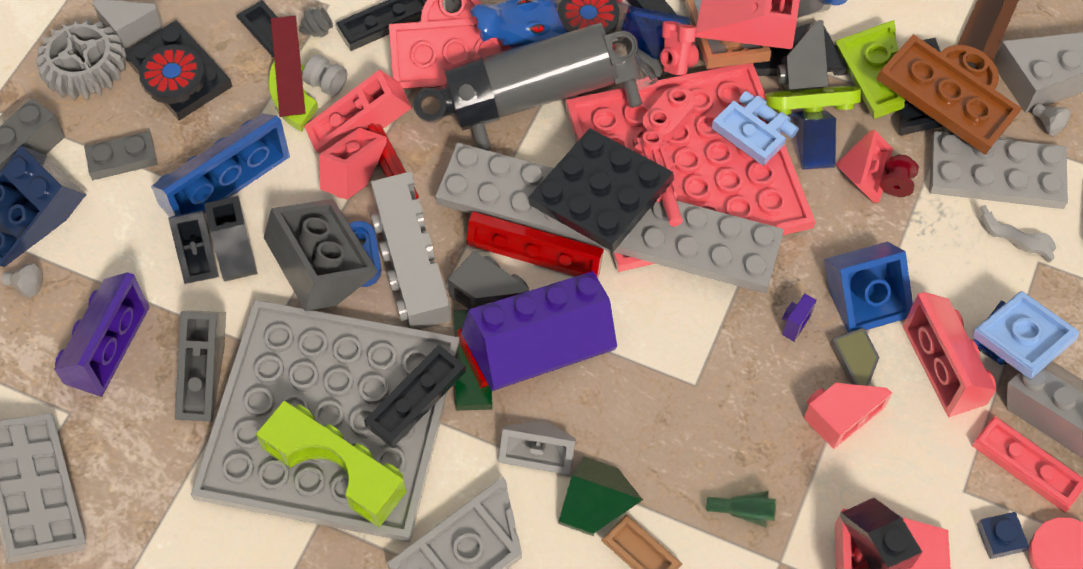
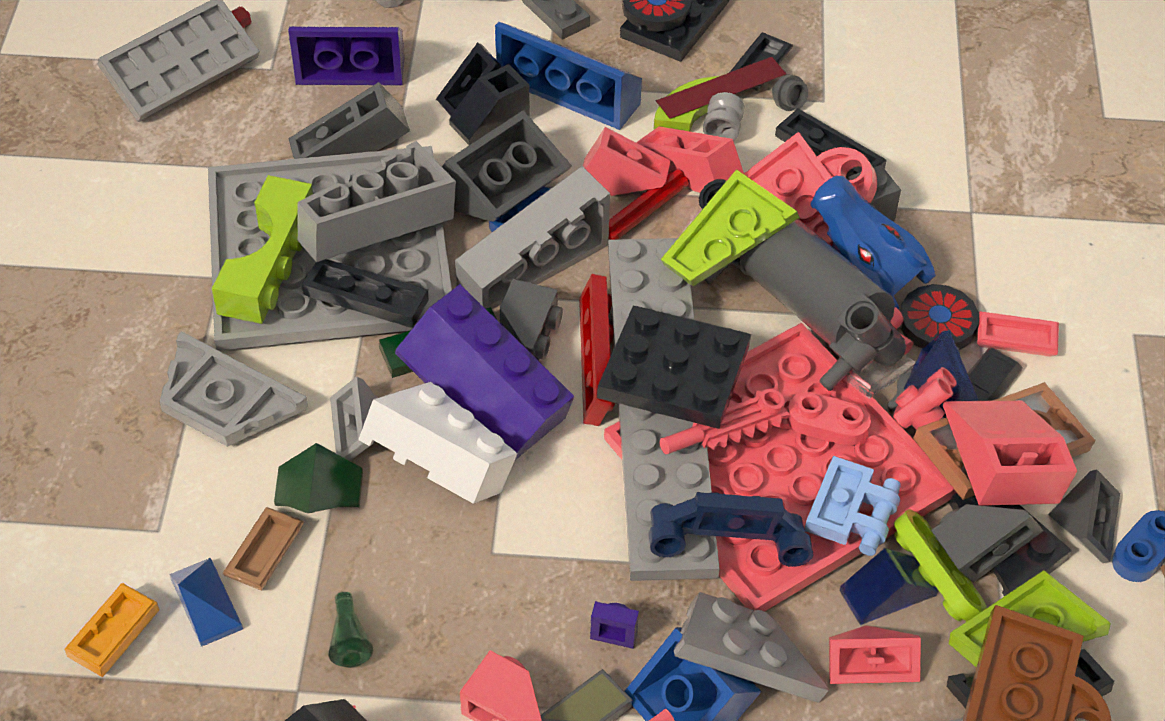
camera: 70 degrees right, 10 degrees down
dark red wheel [880,154,919,197] -> none
none -> light grey wedge [298,141,456,262]
none -> white wedge [359,382,517,504]
none -> dark blue plate [648,492,813,567]
none -> lime wing [661,169,800,287]
none -> light grey wing [674,592,829,703]

